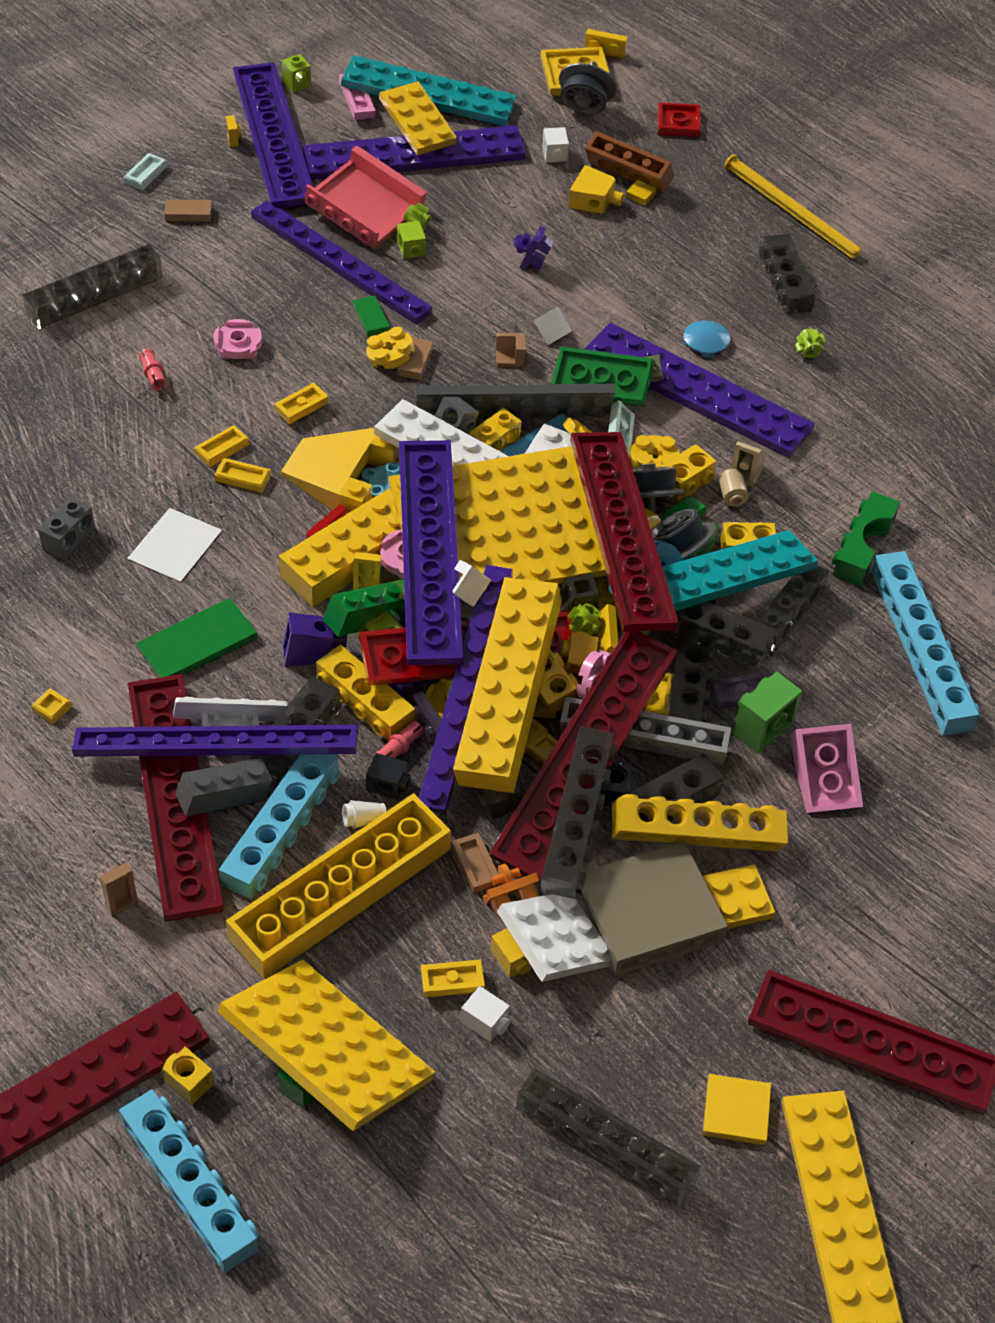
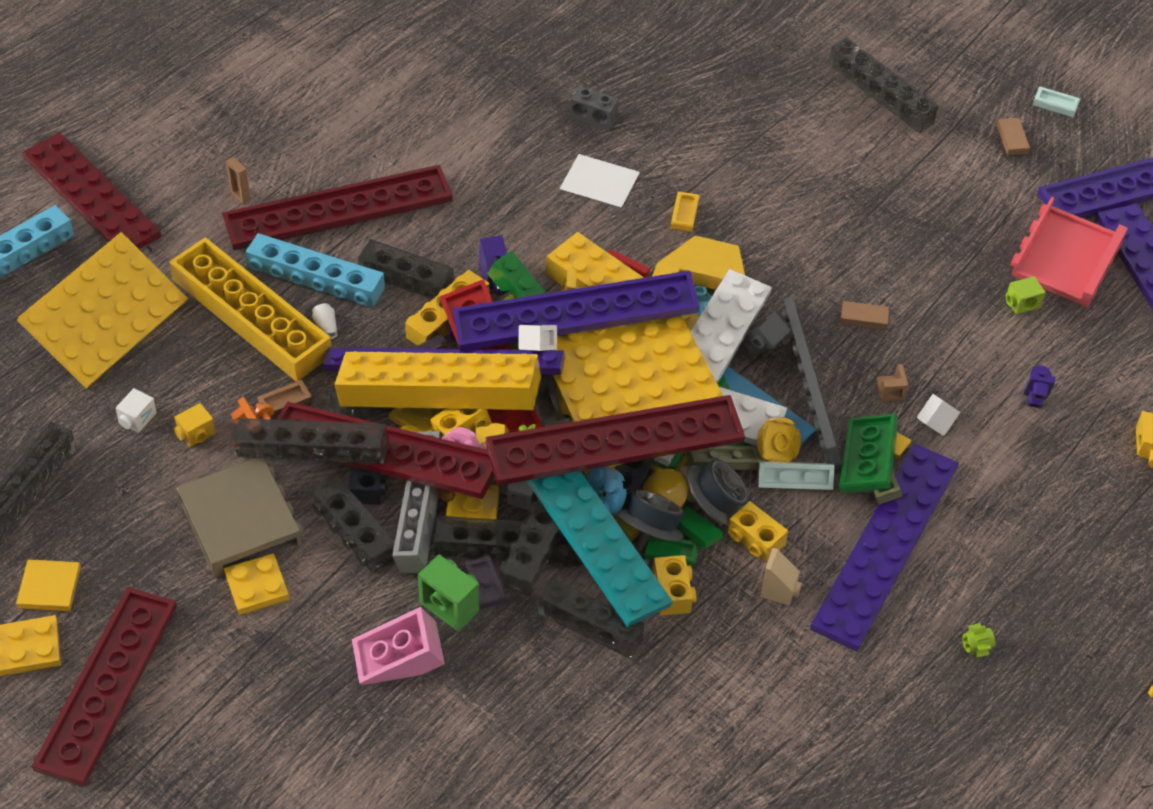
camera: 85 degrees right, 0 degrees up
yellow tile [31,688,72,725] -> none
dark purple plate [72,725,358,757] -> none
green tile [136,598,258,678] -> none
coral pin [139,349,167,391] -> none
yellow brick [162,1047,214,1105] -> none
white bracket [173,697,288,726] -> none
dark grey brick [176,758,273,816] -> none
yellow tile [194,425,250,468] -> none
bright pink plate [214,319,262,360] -> none
yellow plate [226,115,242,147] -> none
dark purple plate [251,200,432,325] -> none
yellow plate [274,383,329,424] -> none
green tile [352,296,390,337] -> none
yellow plate [366,327,415,369] -> none
black brick [366,753,411,800] -> none
coral pin [374,720,424,758] -> none
lime gear [403,203,431,231] -> none
yellow plate [421,960,485,998] -> none
yellow brick [469,408,522,451] -> none
white plate [497,891,612,982] -> none
yellow brick [612,794,788,852] -> none
yellow plate [630,435,680,468] -> none
dark azure dish [683,320,730,358] -> none
tan brick [719,469,749,506] -> none
clear smoke brick [759,234,816,315] -> none
green arch [831,491,901,587] -> none
medium azure brick [871,551,980,736] -> none

